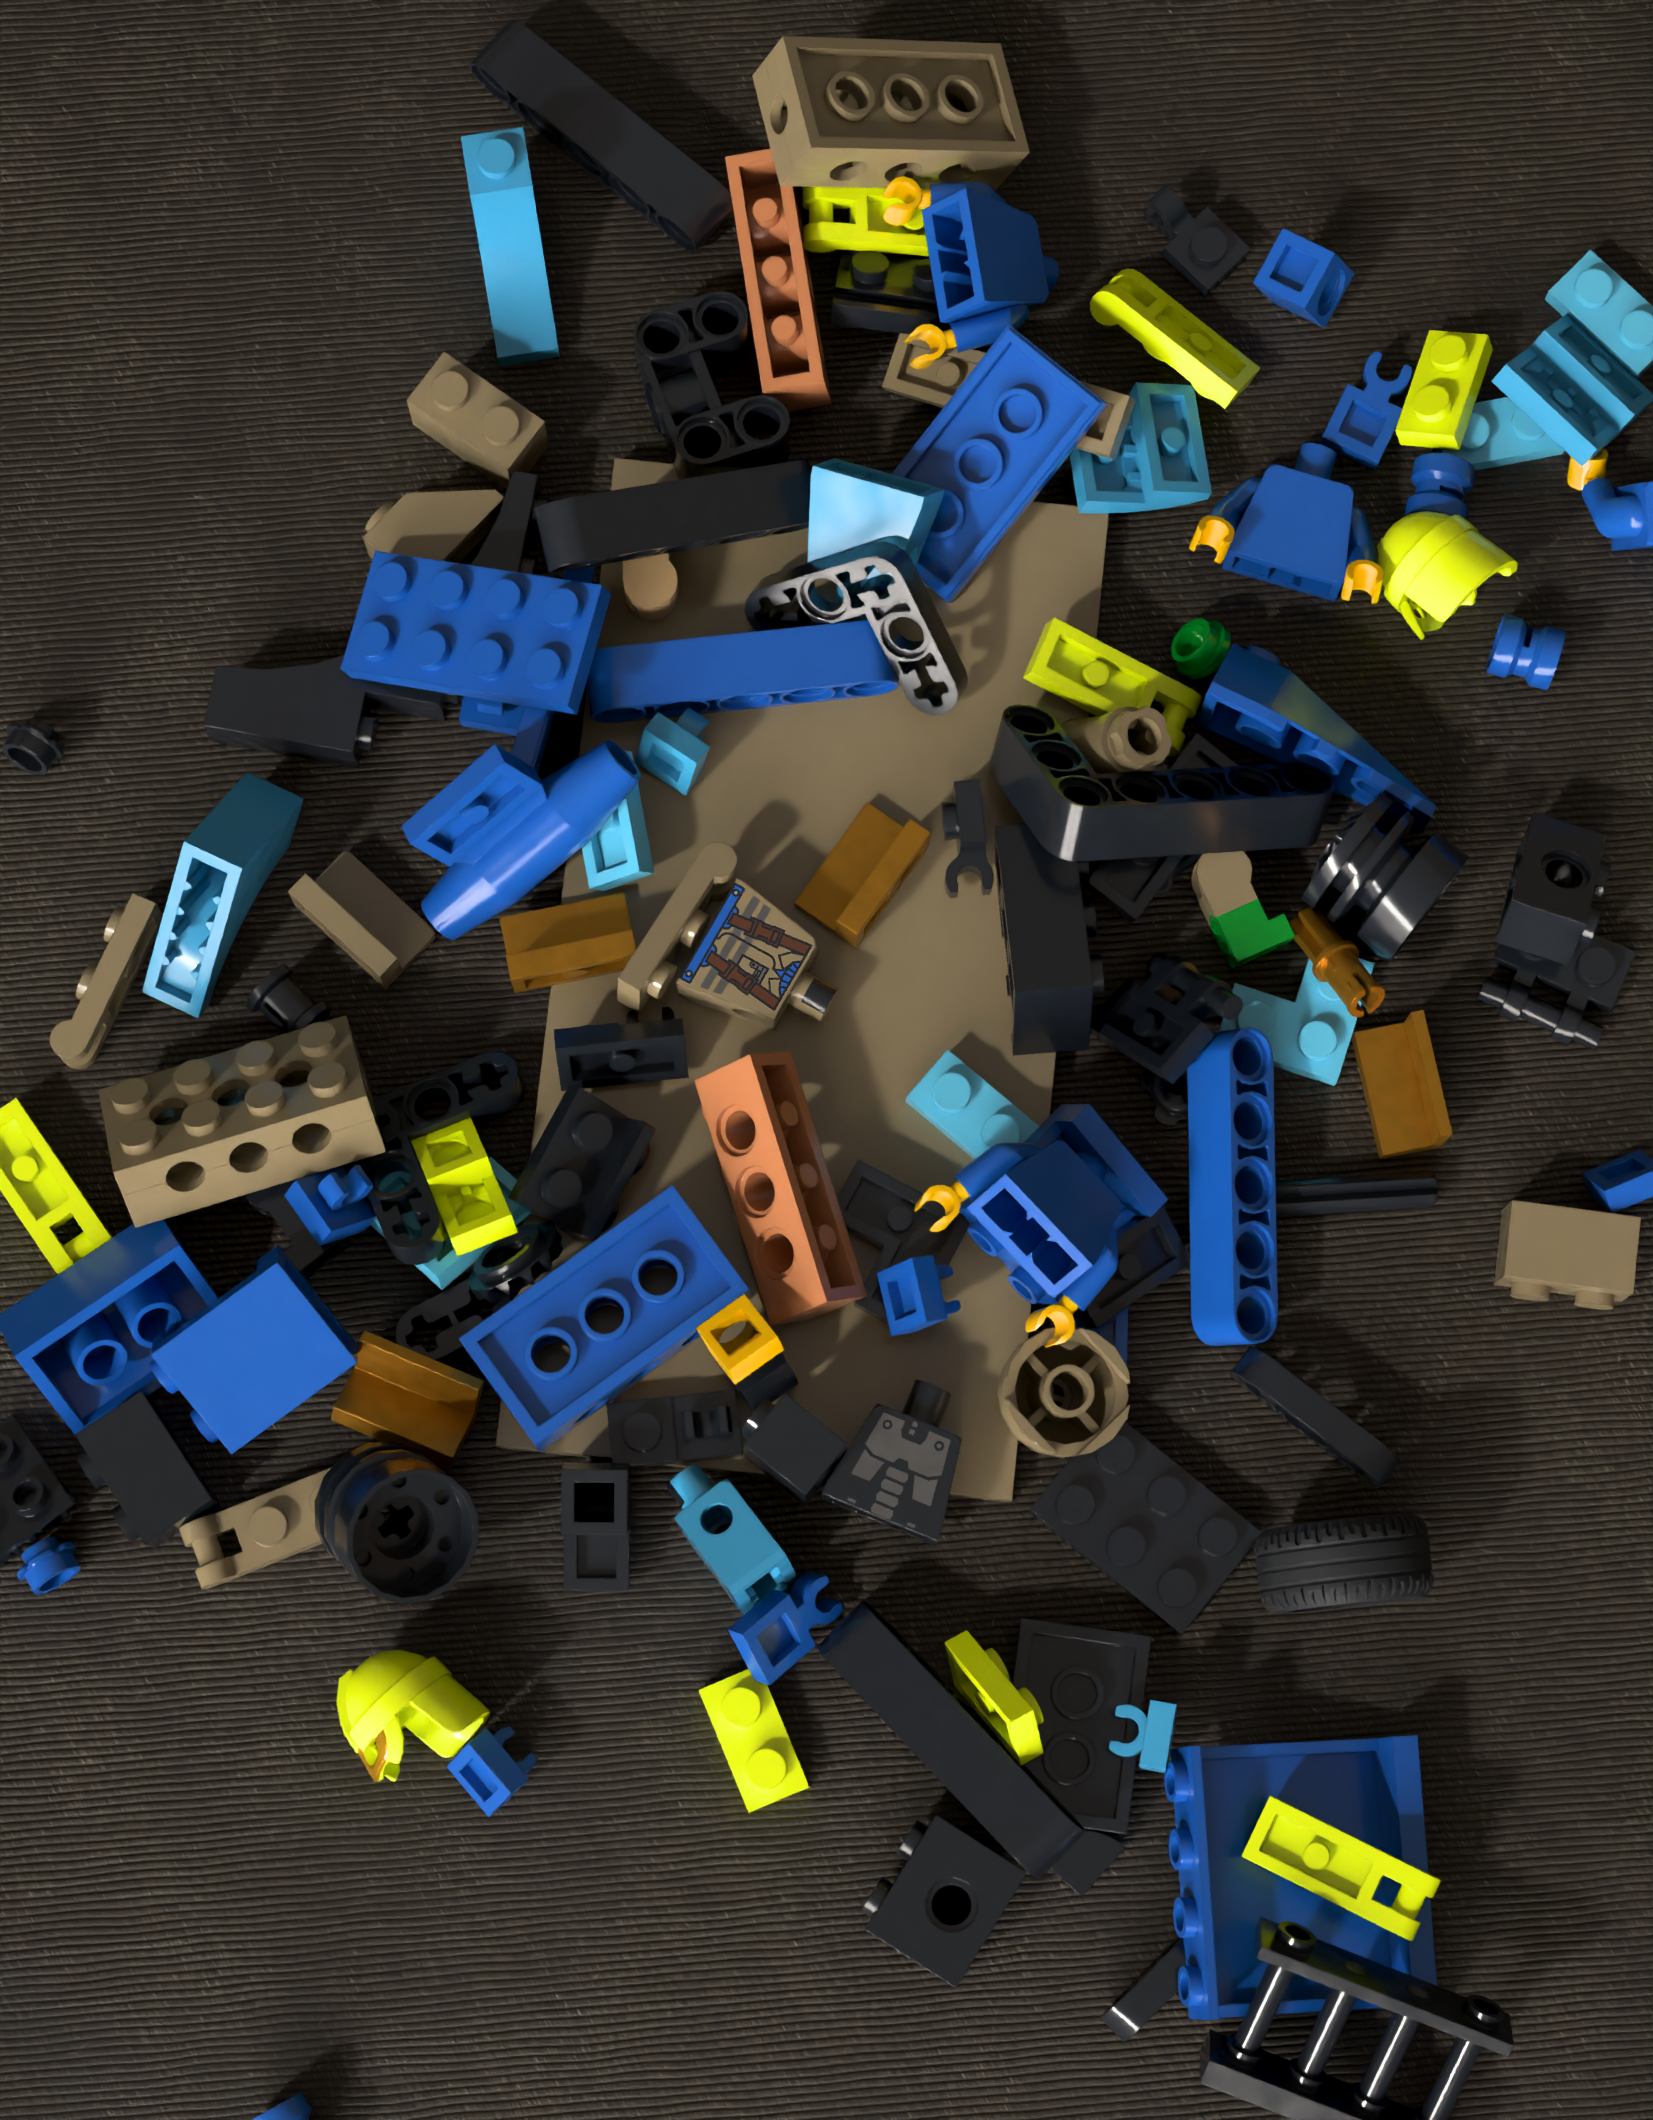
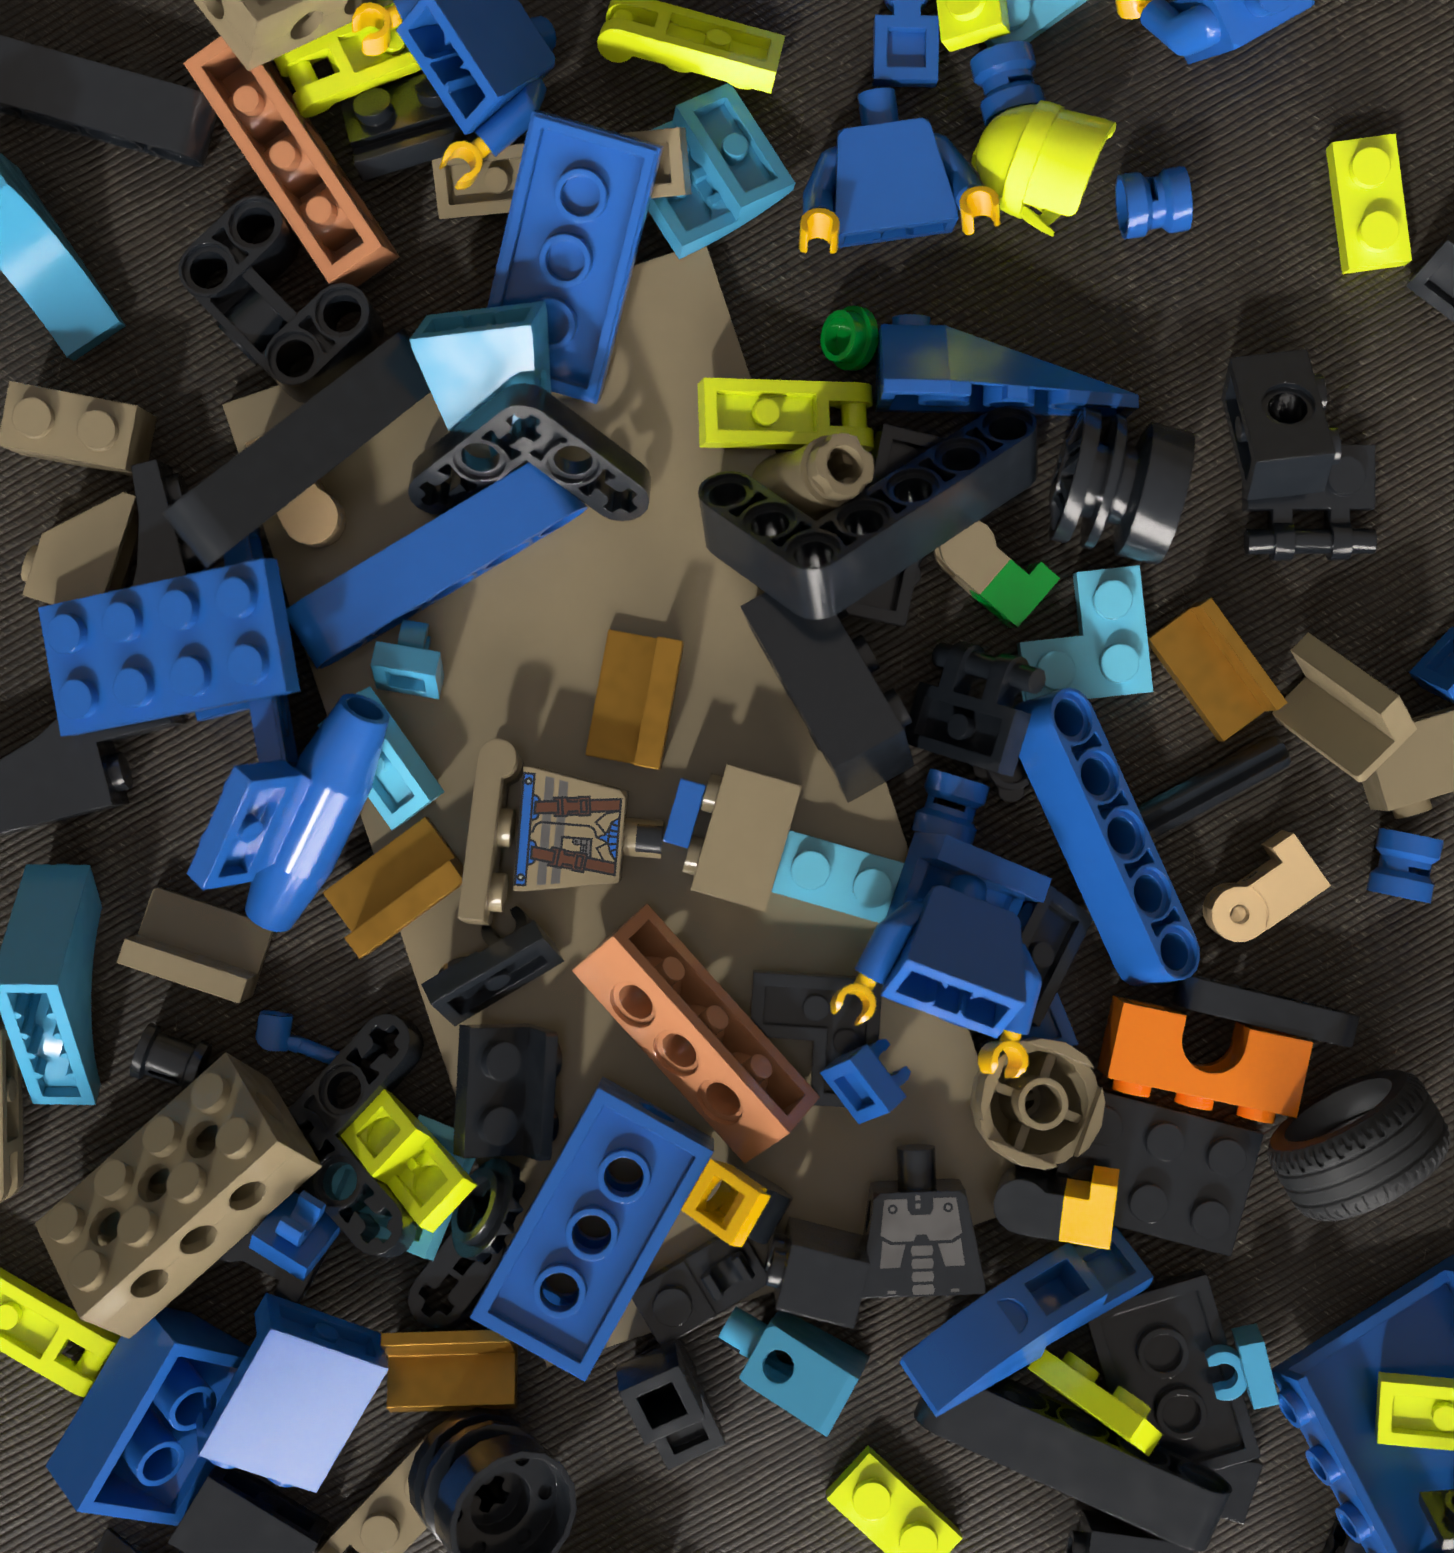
camera: 20 degrees left, 10 degrees up
blue plate [728,1571,843,1686] -> none
black plate [941,779,994,898] -> none
pearl gold axle [1289,907,1385,1017] -> none
none -> blue hand [255,1010,340,1065]
none -> blue tile [663,778,707,849]
none -> dark tan brick [682,764,802,912]
none -> blue slope [900,1226,1154,1417]
none -> blue wheel [911,768,990,845]
none -> leg [993,1165,1120,1250]
none -> orange arch [1097,995,1313,1124]
none -> tan leg [1203,830,1331,942]
none -> dark tan panel [1272,632,1417,782]
none -> blue wheel [1366,828,1444,903]

